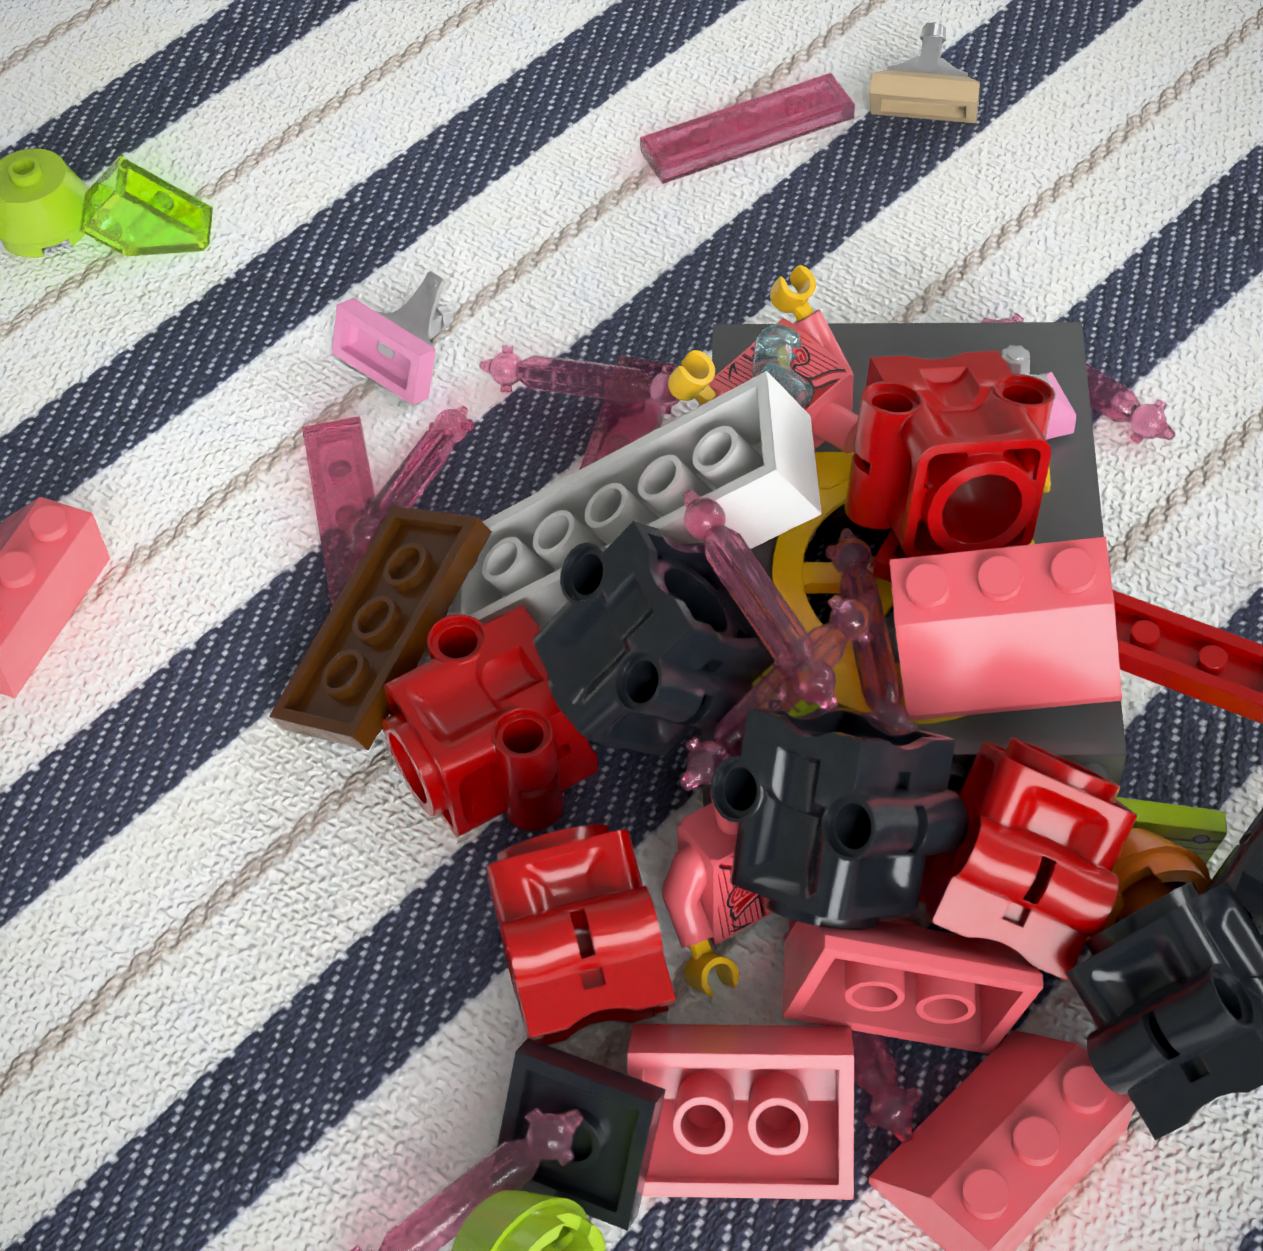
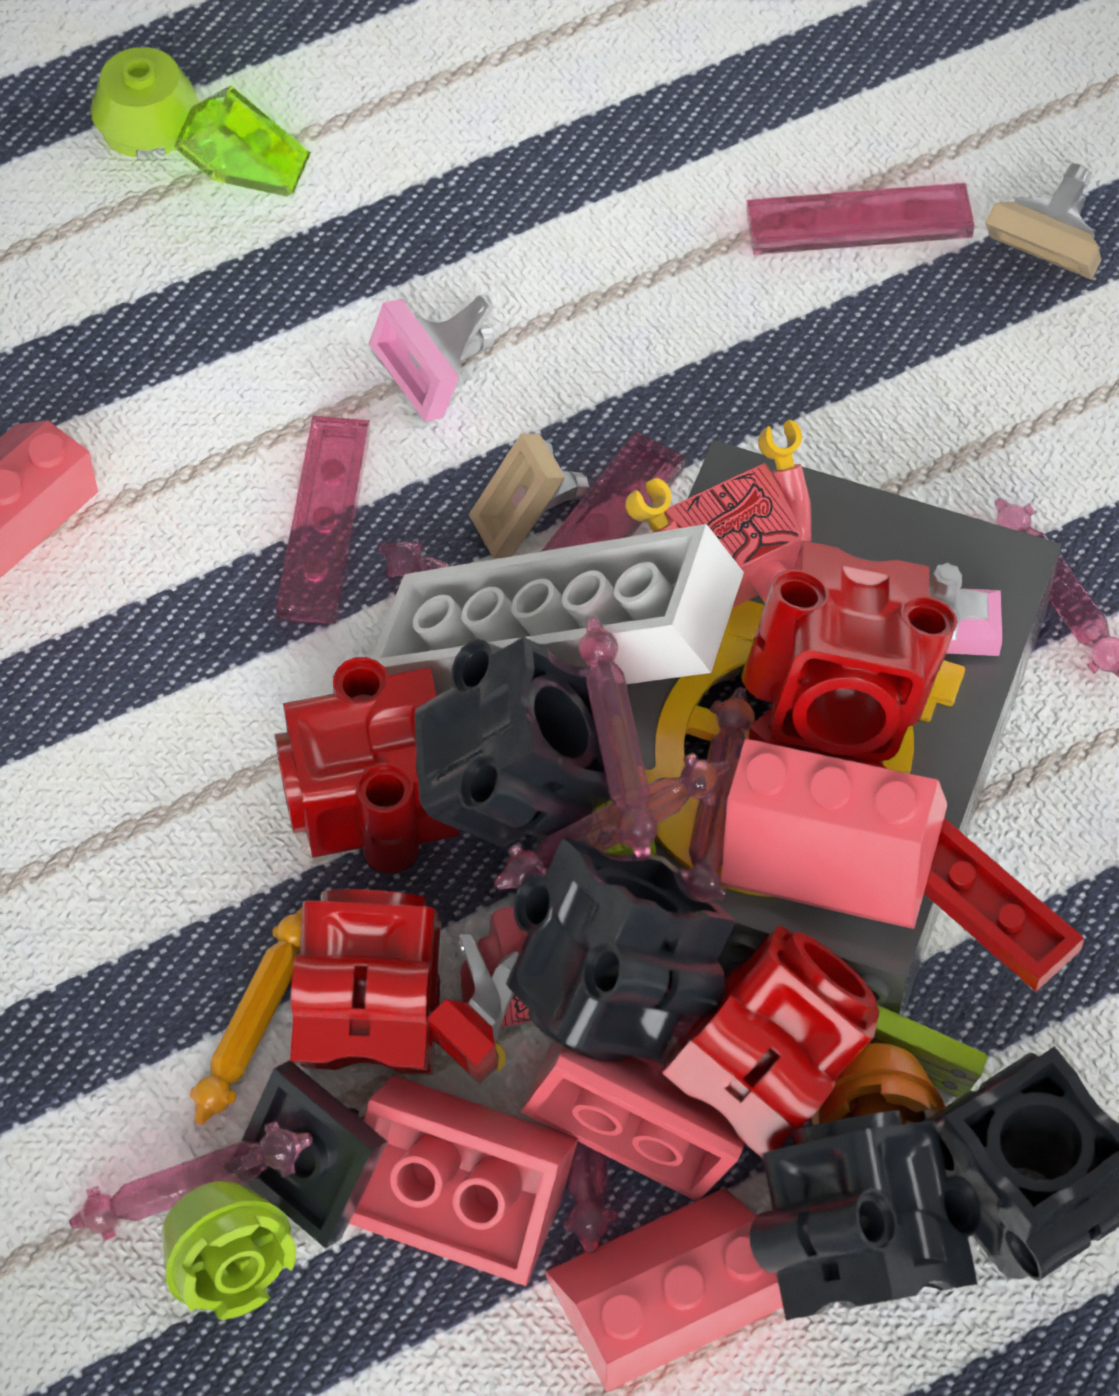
camera: 15 degrees right, 5 degrees up
reddish brown plate [269,506,492,751] -> none
clear pink wheel [345,406,474,558] -> none
clear pink wheel [479,345,681,414] -> none
clear light blue arm [752,324,813,408] -> none
none -> light orange wheel [190,907,303,1126]
none -> piece [427,933,518,1085]
none -> tan piece [469,434,589,559]

